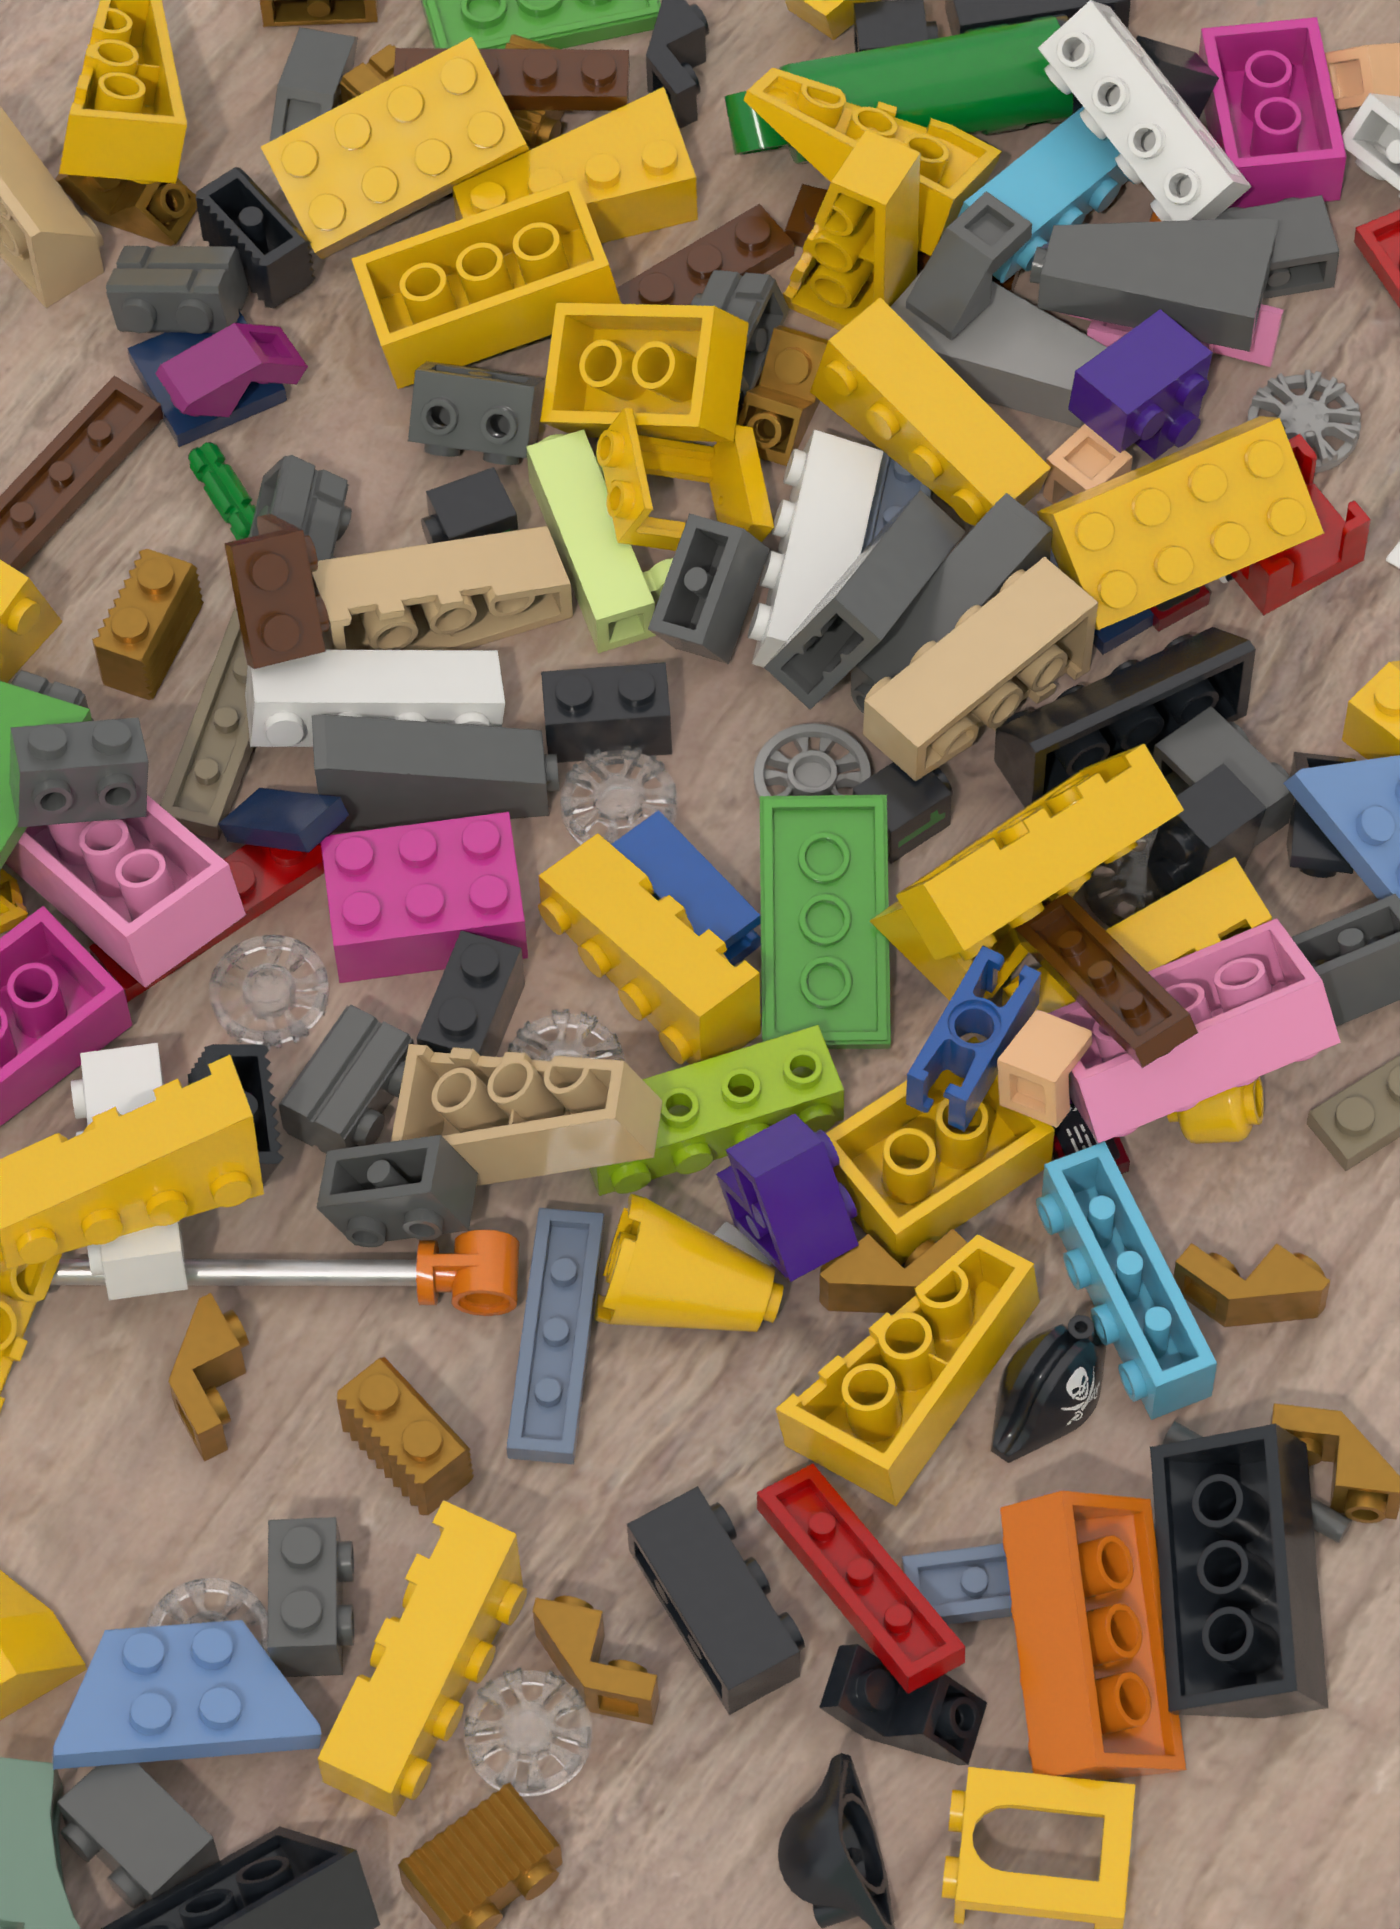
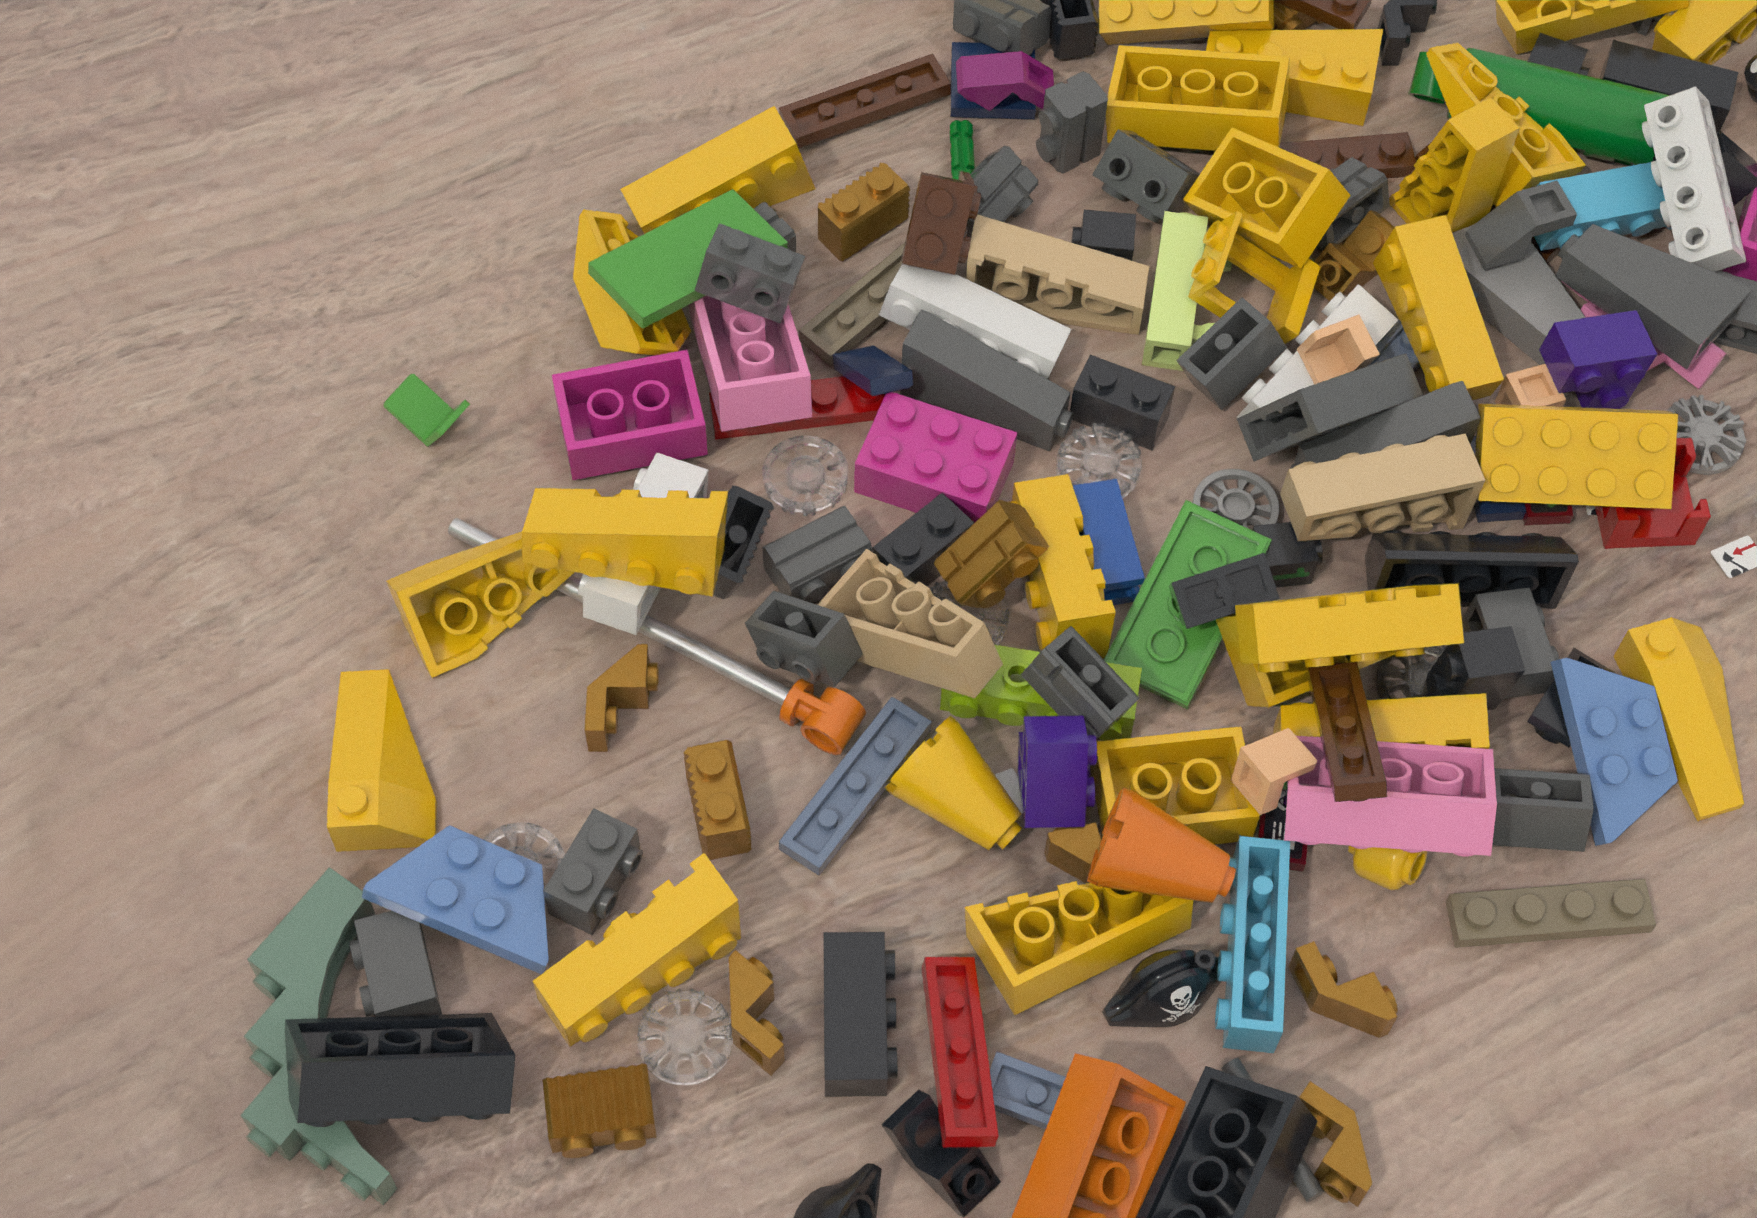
camera: 25 degrees right, 0 degrees up
blue piece [906,946,1041,1132] -> none
none -> pearl gold brick [934,500,1049,609]
none -> dark grey brick [1021,626,1140,740]
none -> dark grey brick [1036,71,1108,174]
none -> orange cone [1086,787,1236,903]
none -> black hinge [1169,553,1280,629]
none -> light nougat panel [1297,314,1380,384]

